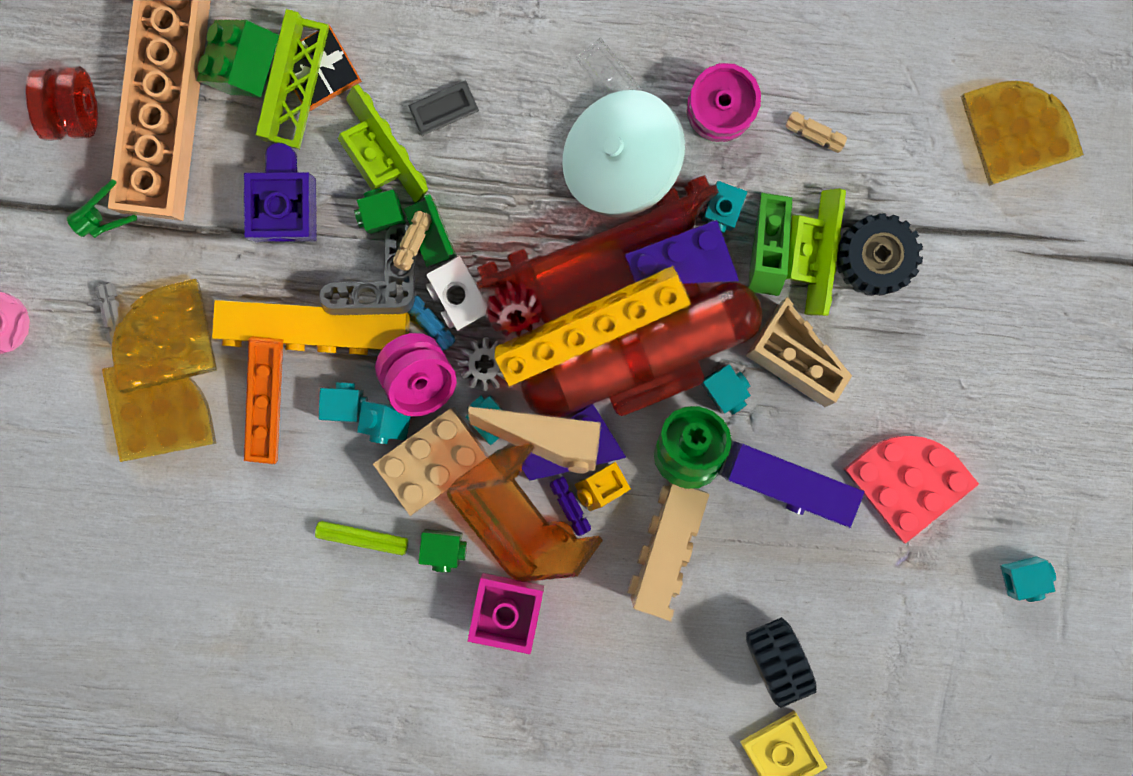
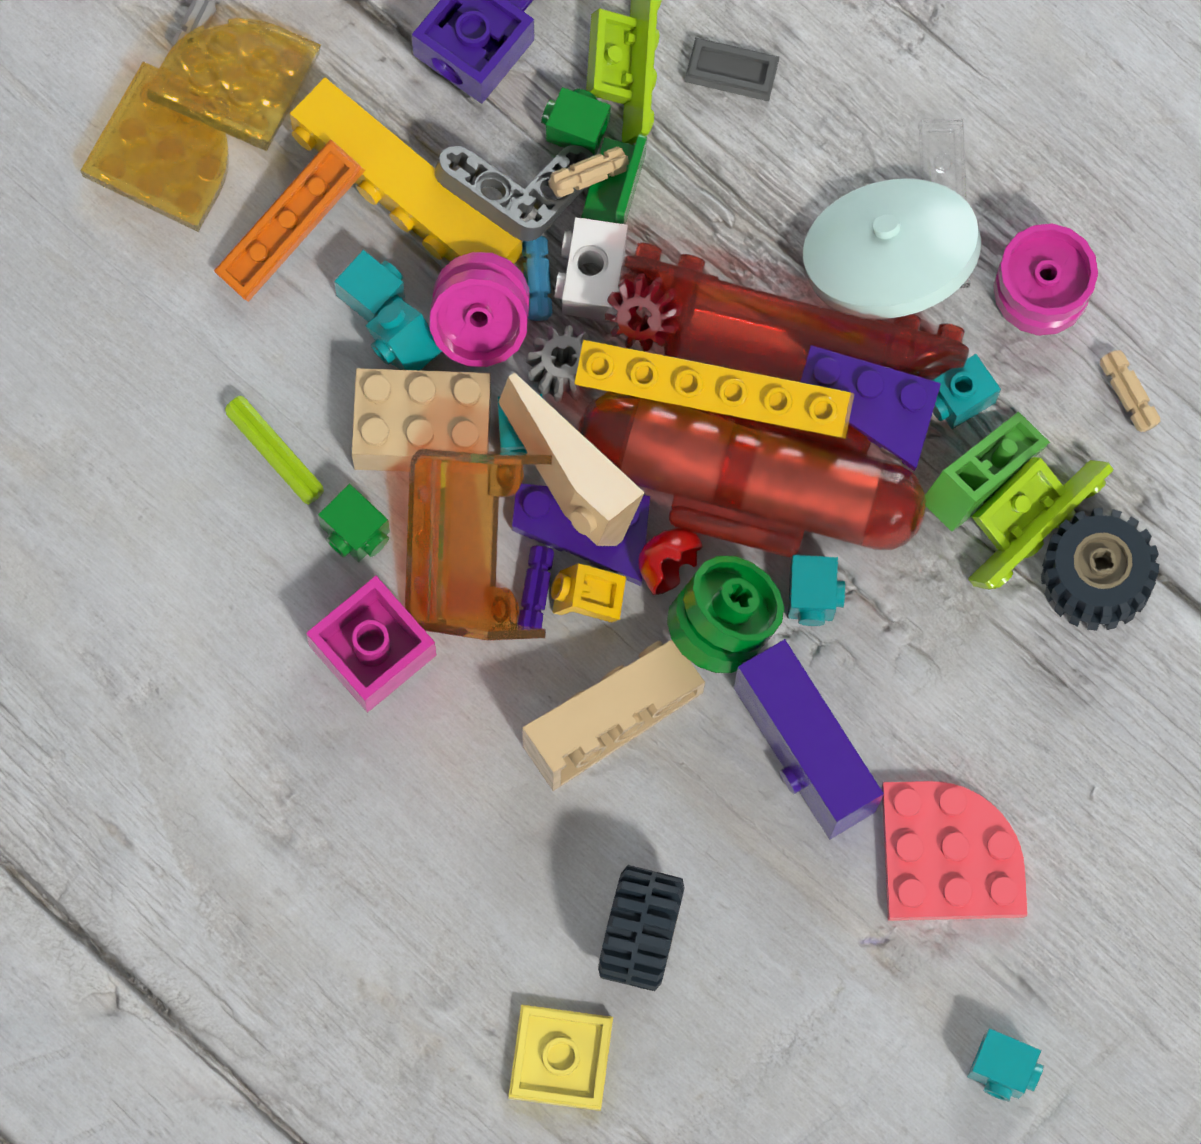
camera: 30 degrees right, 15 degrees down
tan wedge [746,297,852,407] -> none
none -> red hair [638,528,703,595]

